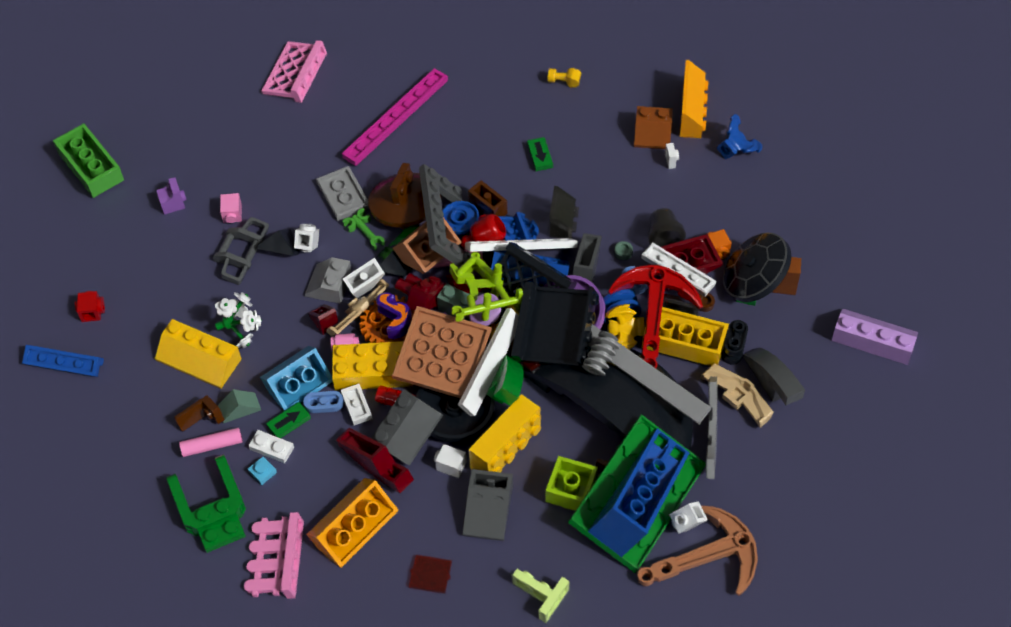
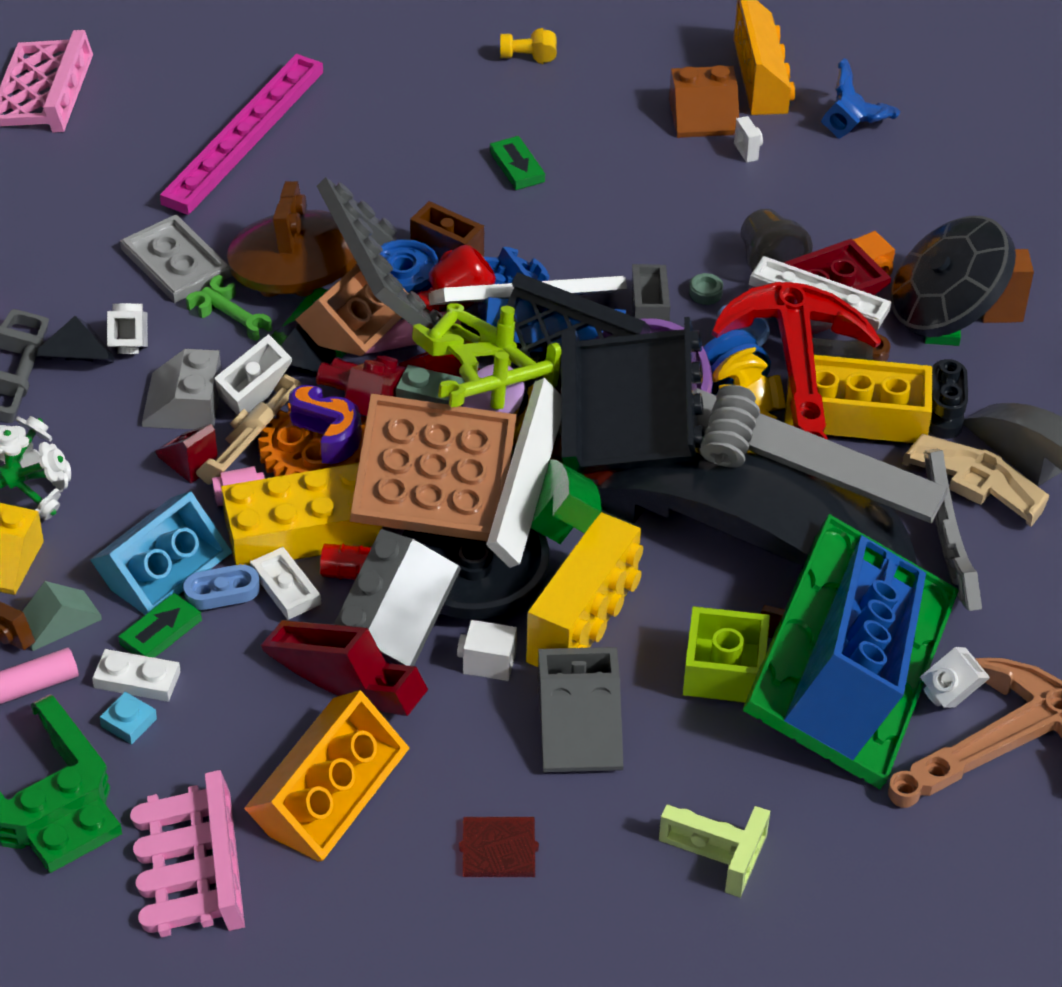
camera: 15 degrees left, 10 degrees down
clear smoke slope [550,186,579,238] -> none

